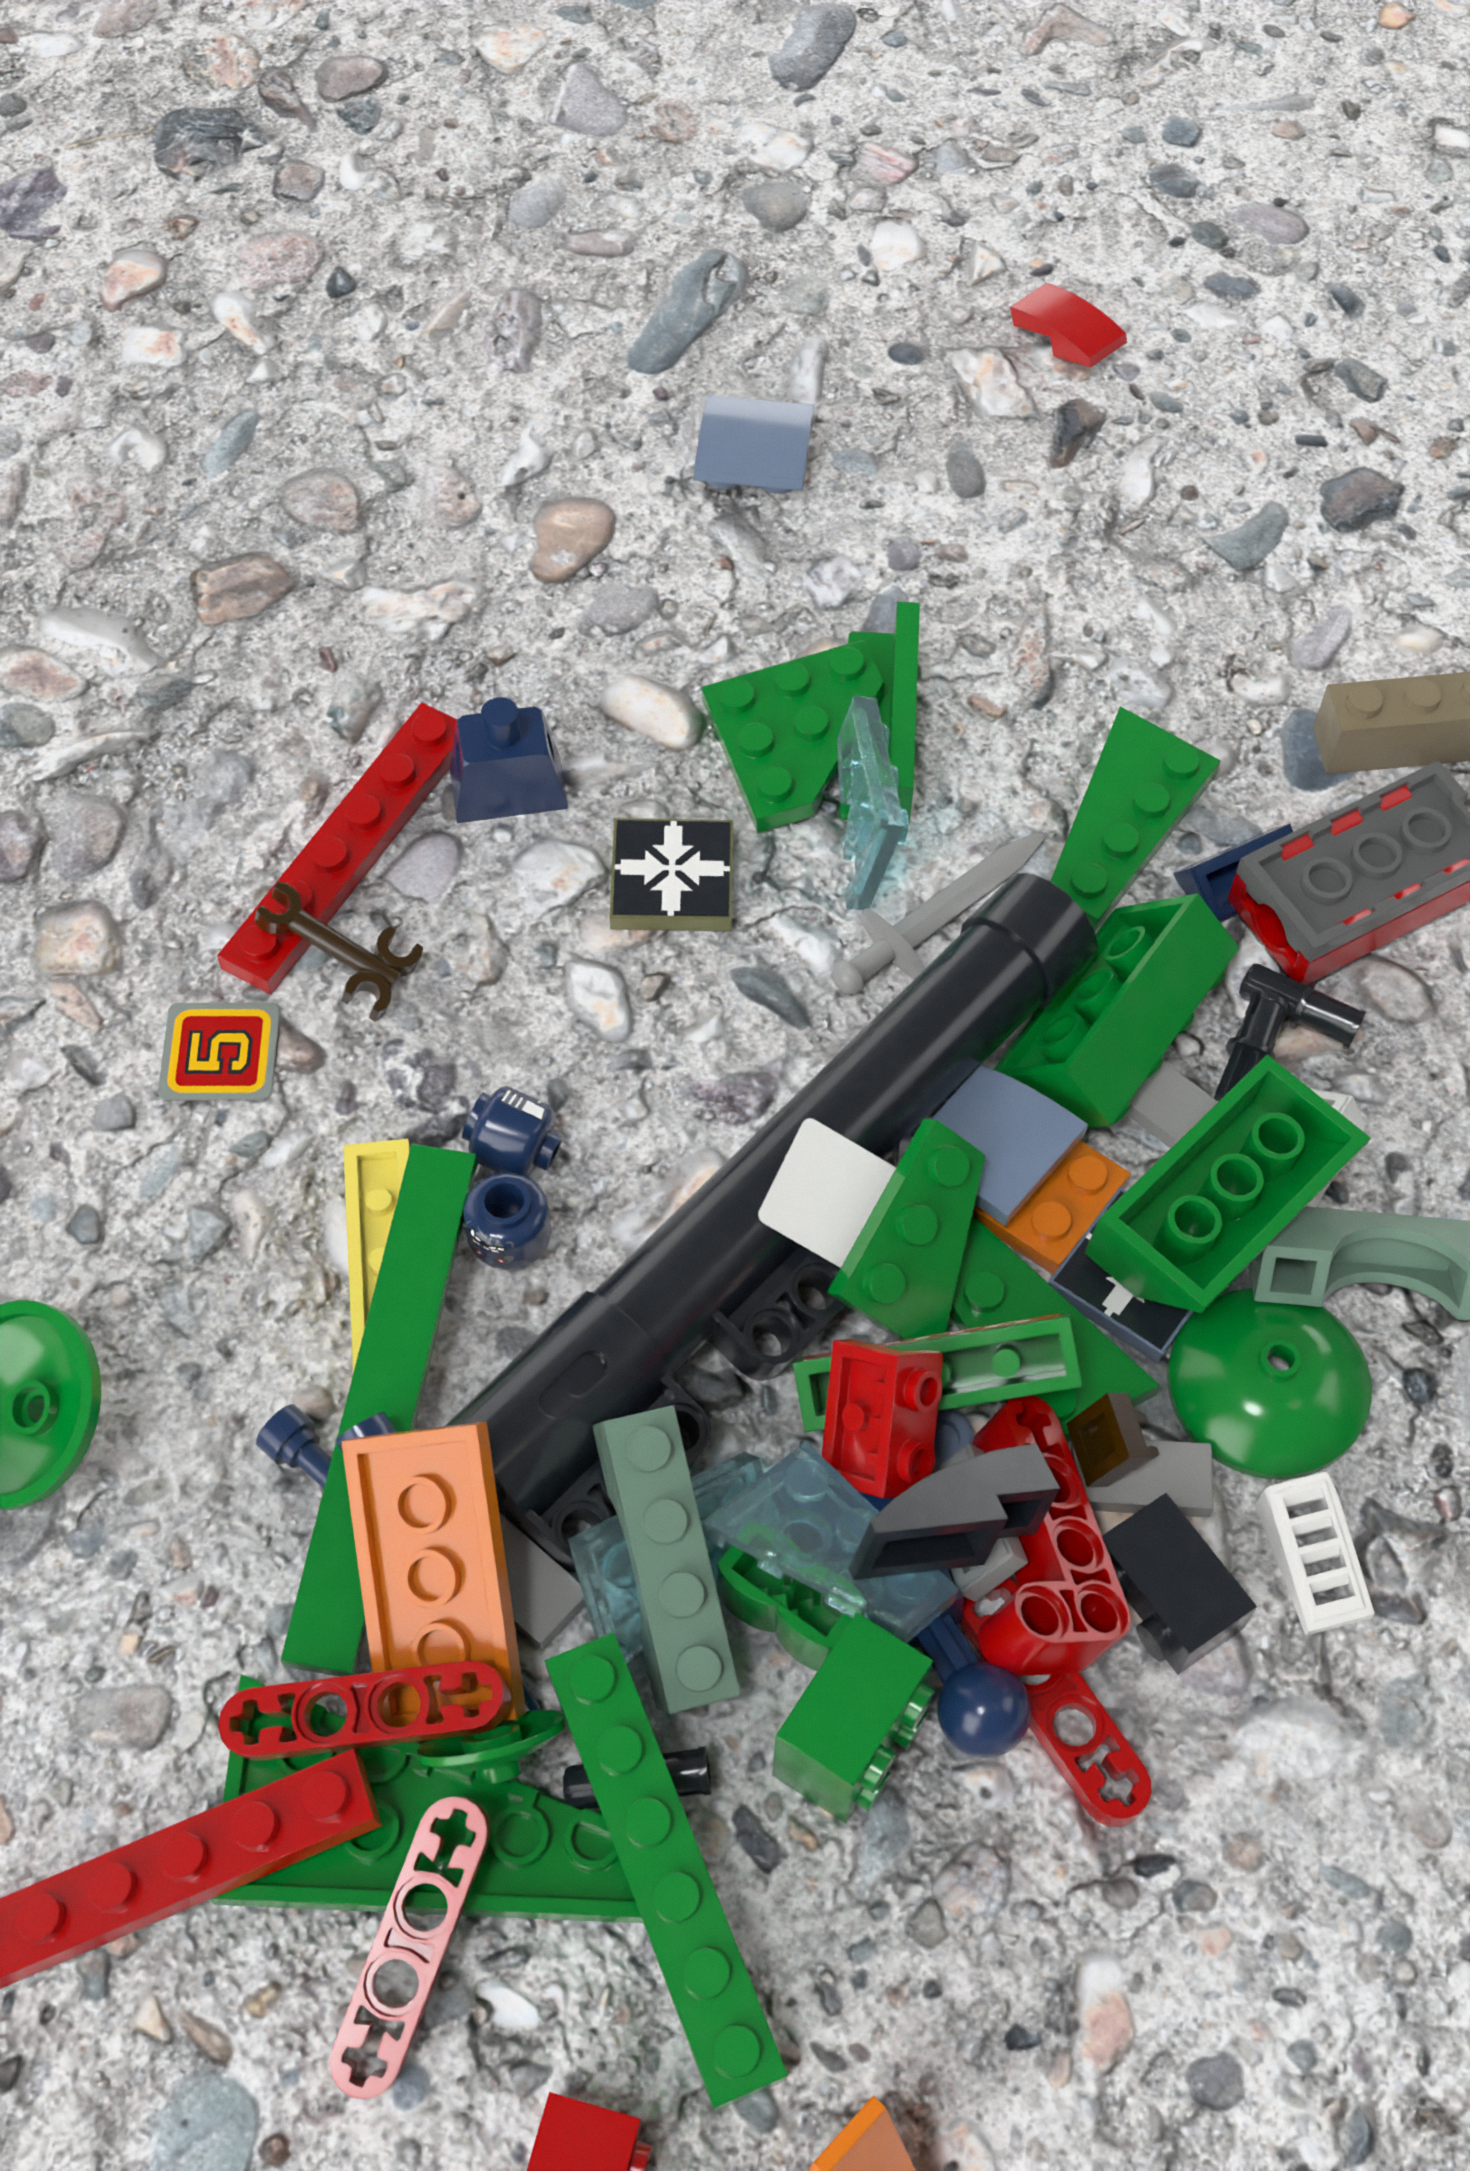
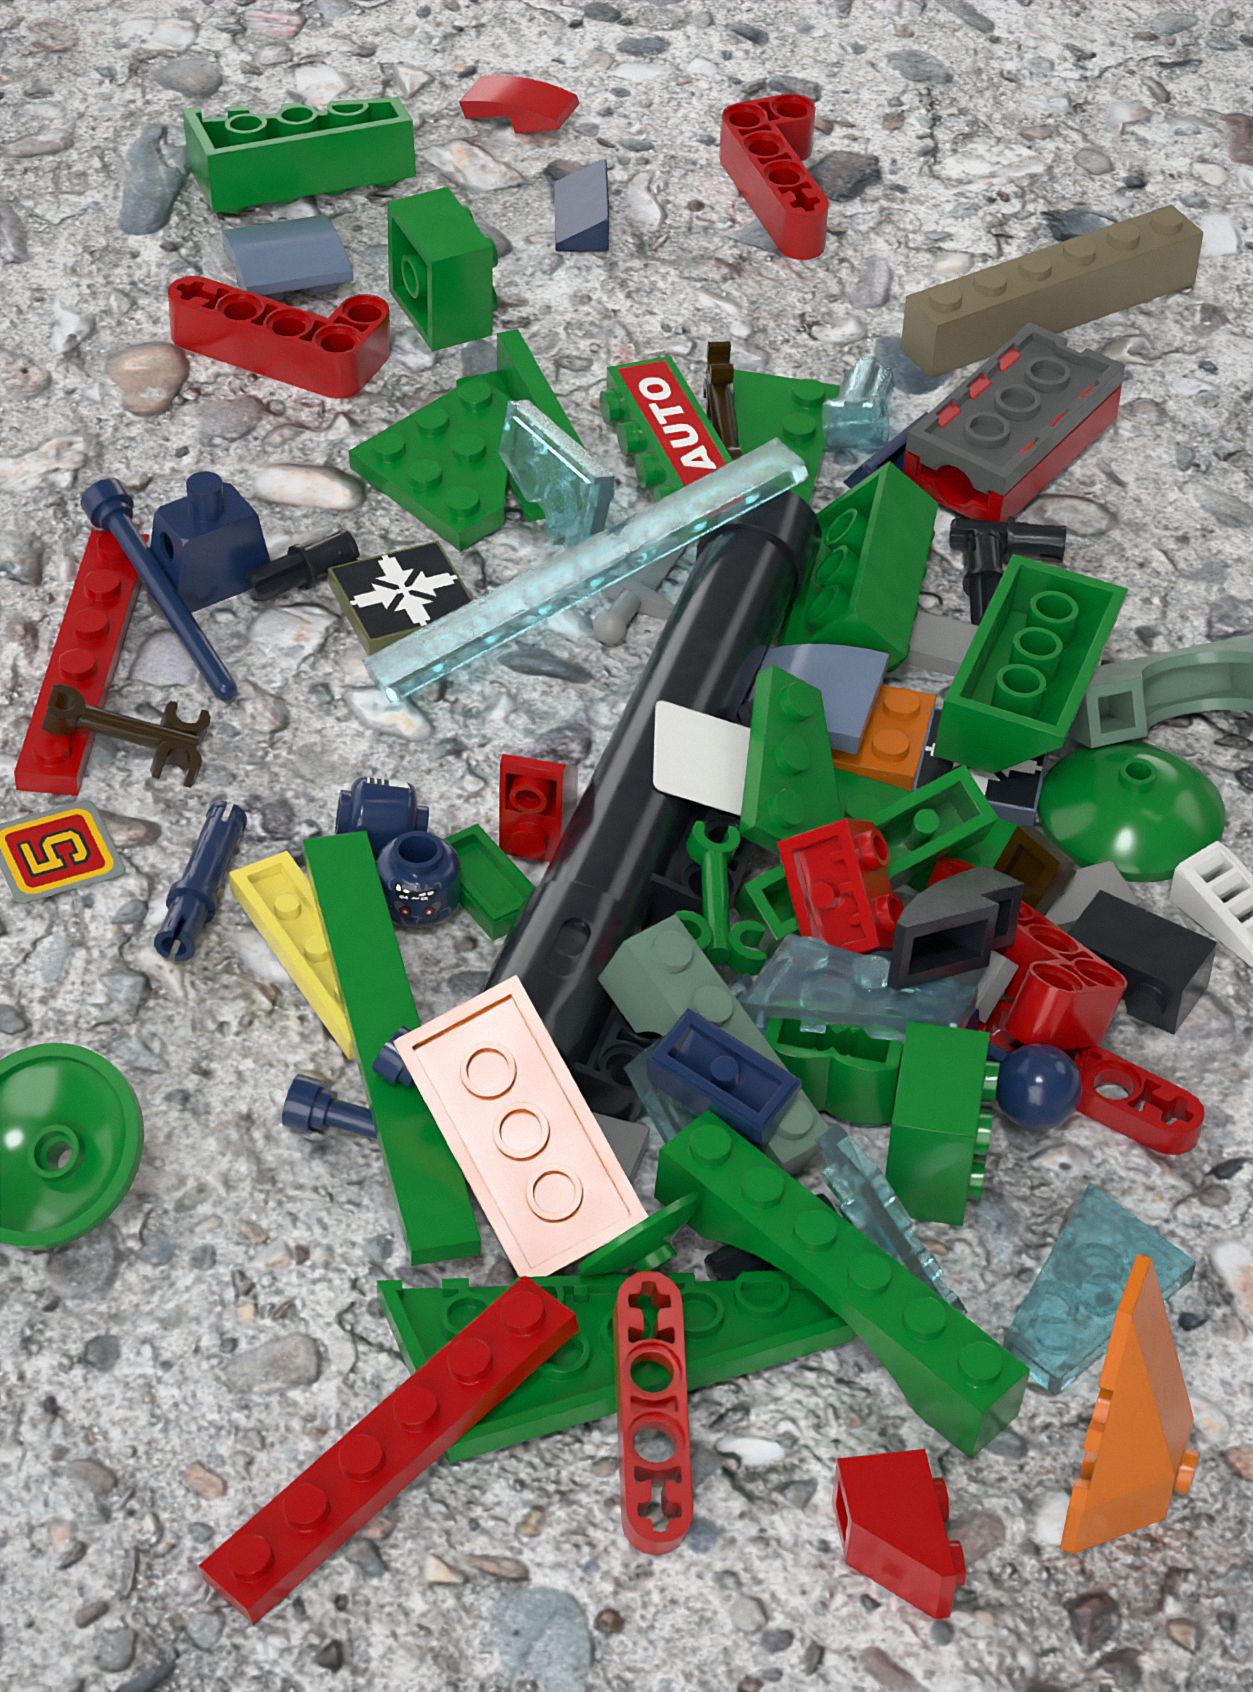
camera: 25 degrees left, 15 degrees down
red beam [218,1660,511,1761] -> none
none -> dark blue piece [80,478,237,701]
none -> dark blue pin [154,801,247,962]
none -> red beam [168,276,390,399]
none -> green wedge [182,97,416,213]
none -> black axle [244,529,360,601]
none -> clear light blue tile [362,438,808,703]
none -> green brick [387,187,498,352]
none -> green tile [444,823,535,941]
none -> red slope [499,754,578,862]
none -> slope [554,159,609,251]
none -> brick [599,356,746,542]
none -> dark blue slope [647,1008,803,1152]
none -> green bar [674,821,766,976]
none -> dark brown bar [703,341,743,470]
none -> red beam [719,93,829,260]
none -> clear light blue wing [815,1122,968,1315]
none -> clear light blue piece [822,357,895,450]
none -> clear light blue wing [1003,1182,1196,1396]

